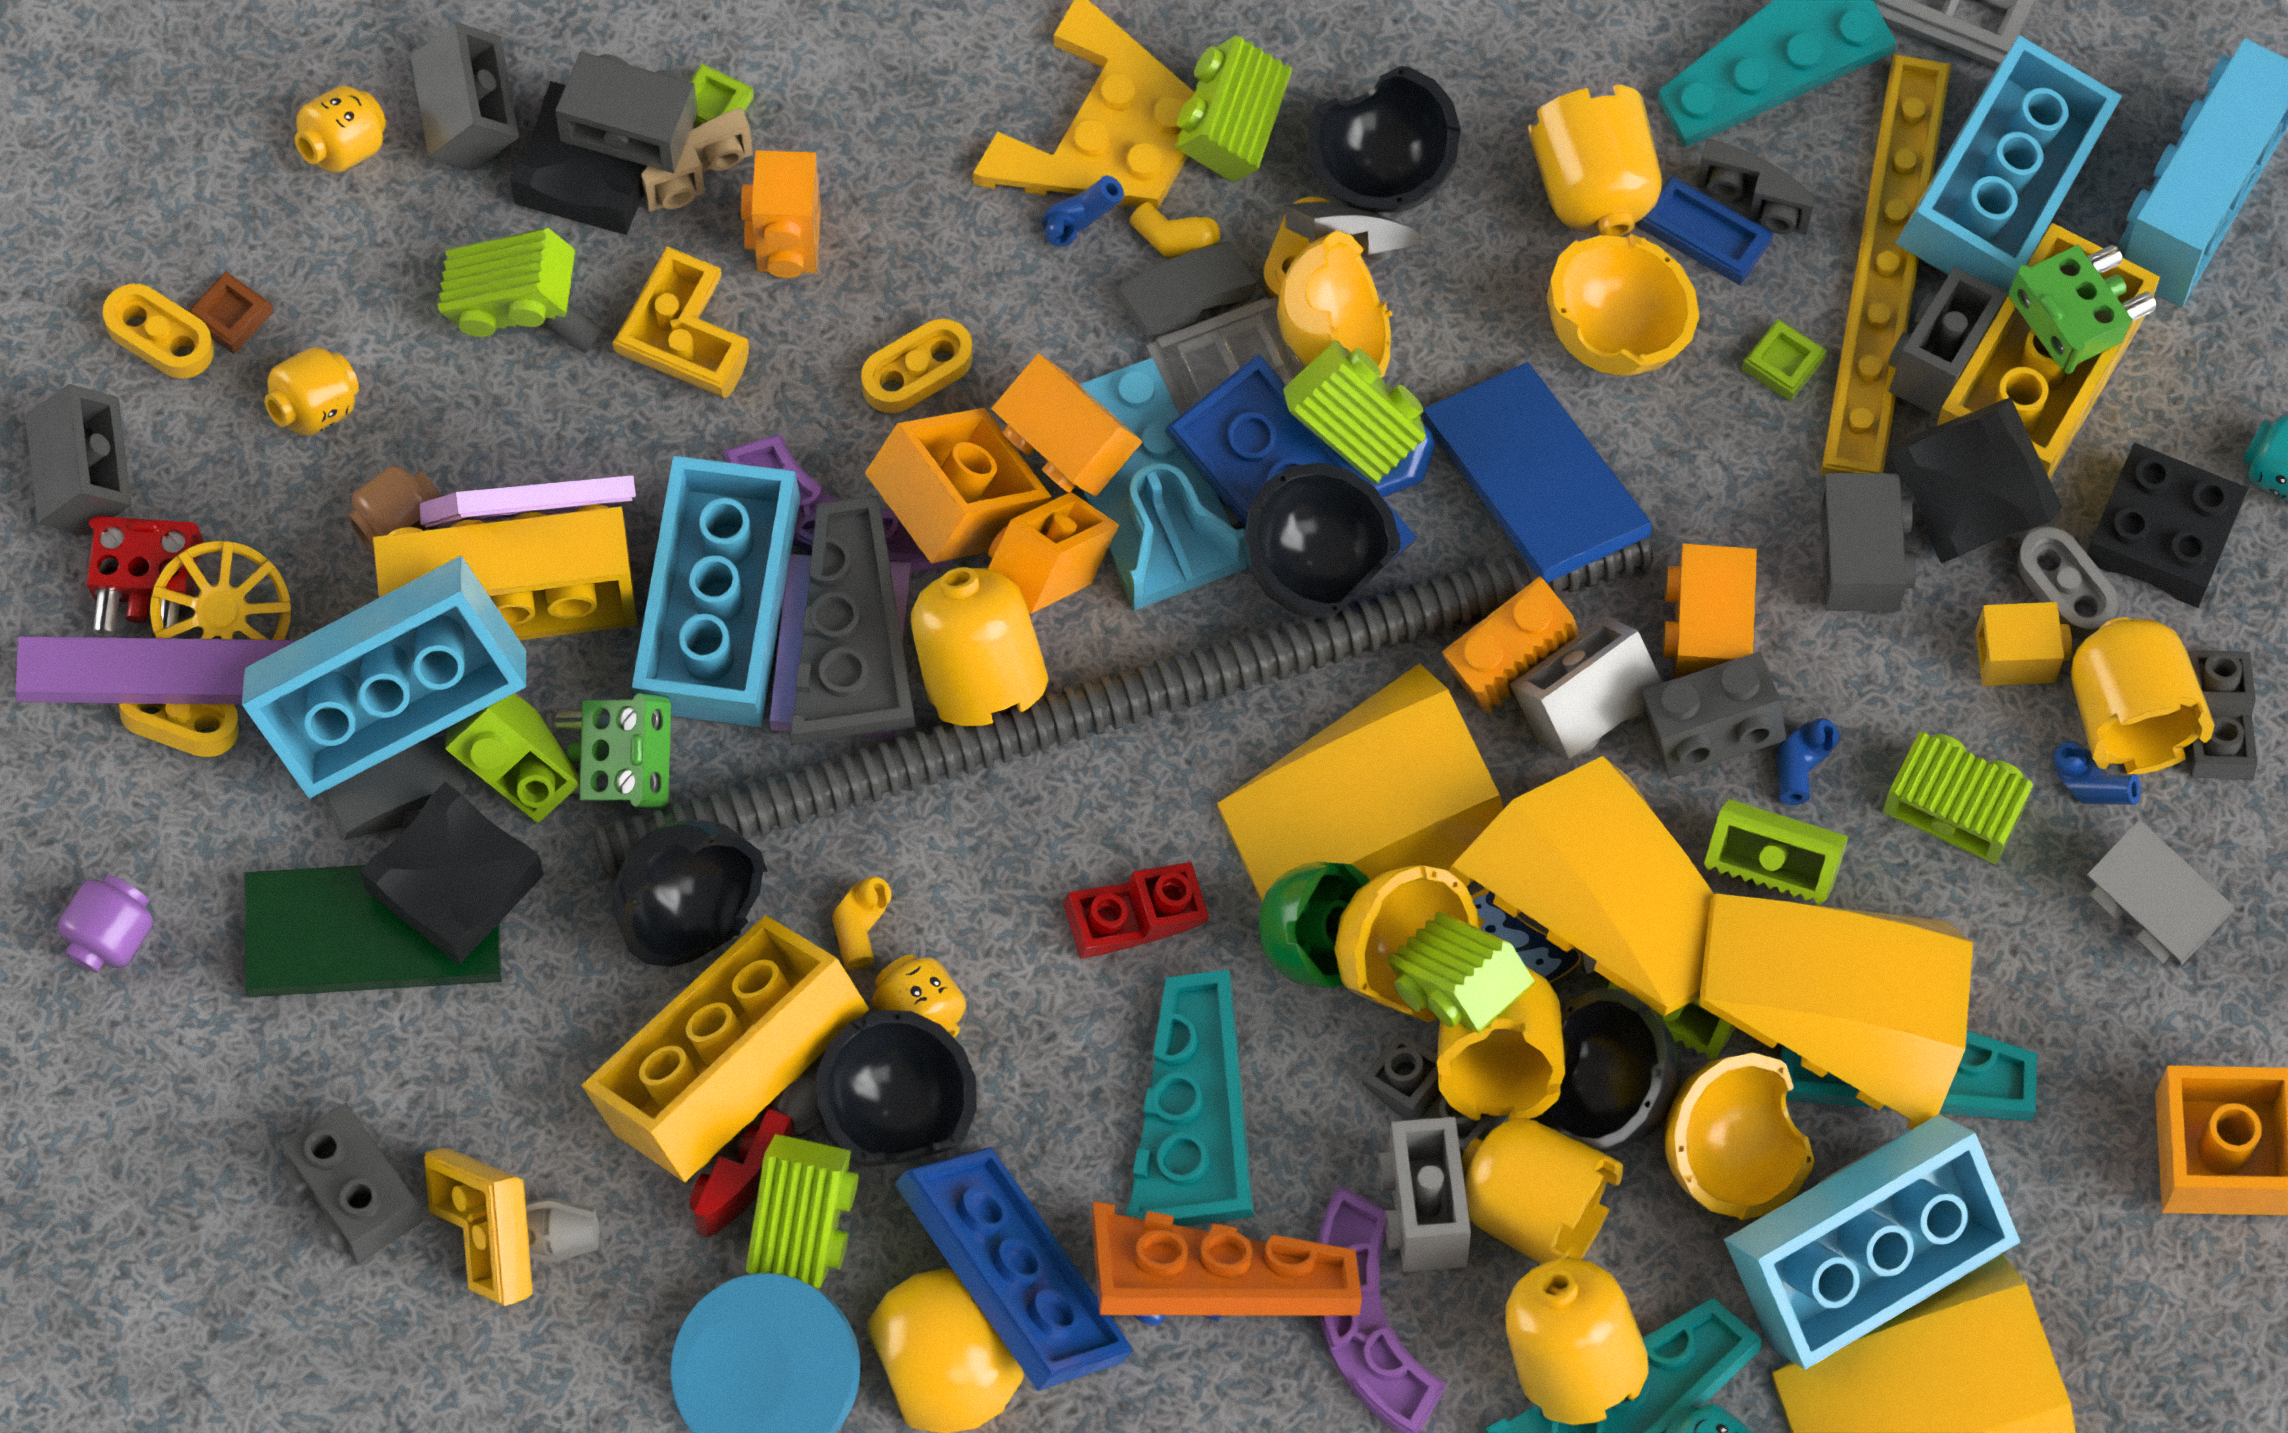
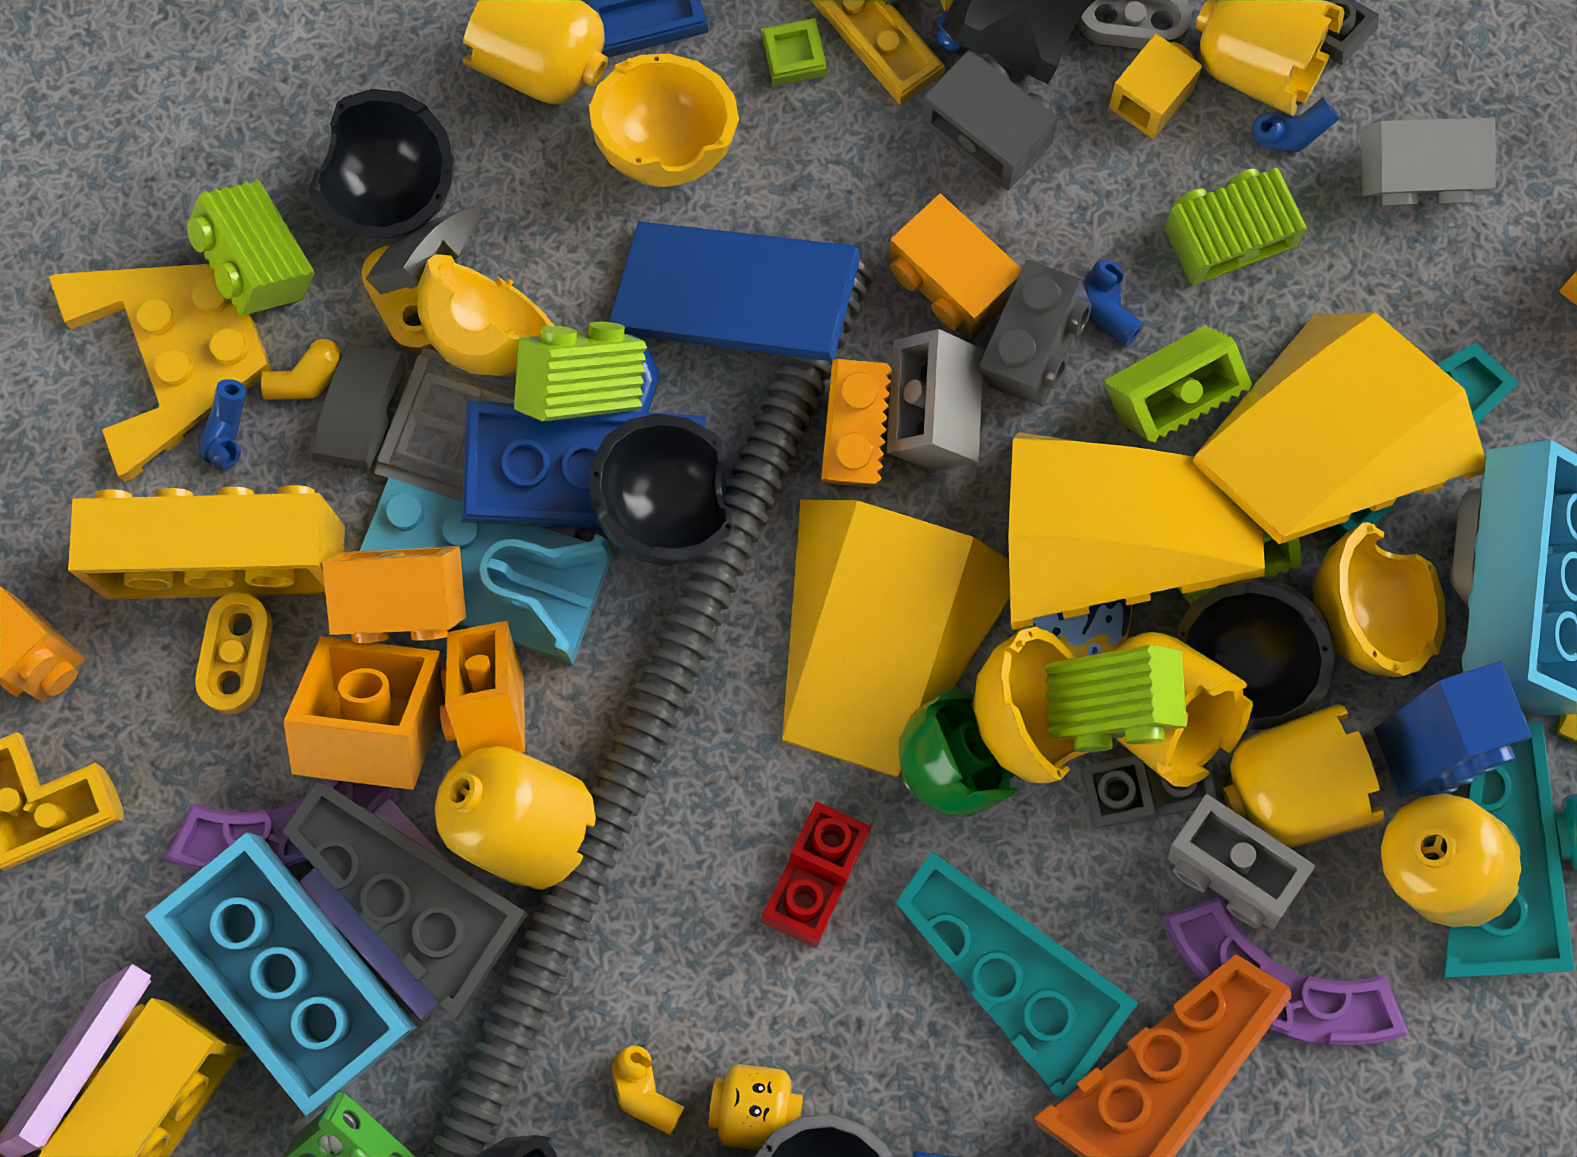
camera: 45 degrees left, 10 degrees up
none -> yellow brick [68,485,345,600]
none -> blue brick [1374,661,1533,797]

